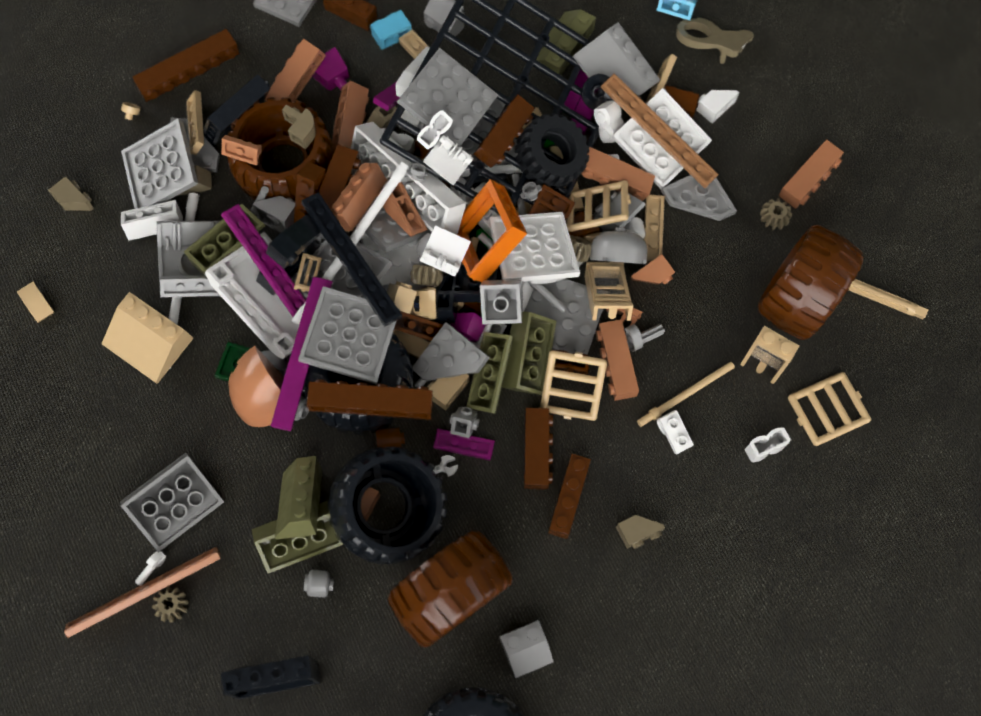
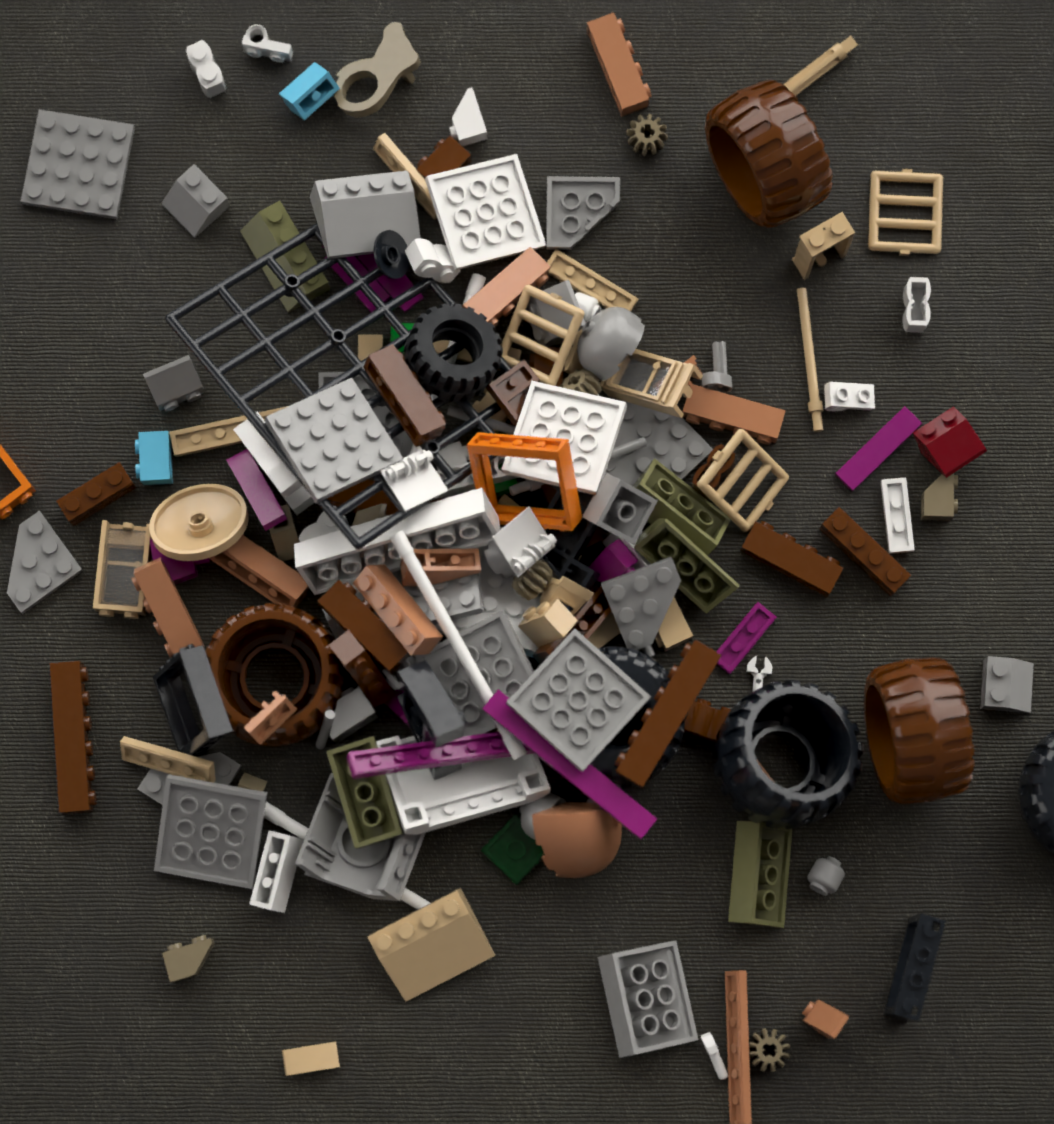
camera: 60 degrees left, 10 degrees up
tan tile [121,102,141,120] -> none
olive slope [275,456,322,540] -> none
dark tan brick [282,105,316,149] -> none
tan tile [294,253,322,292] -> none
black tile [302,192,402,327] -> none
light grey plate [406,163,428,181] -> none
white brick [417,110,454,149] -> none
light grey brick [450,407,479,438] -> none
light grey plate [520,182,542,201] -> none
medium nougat tile [601,73,719,188] -> none
nougat slope [630,254,675,285] -> none
none -> clear door [93,520,152,619]
none -> tan dish [149,484,249,561]
none -> nougat slope [802,1000,849,1039]
none -> magenta tile [835,406,922,492]
none -> white plate [880,478,915,554]
none -> dark red slope [913,406,987,478]

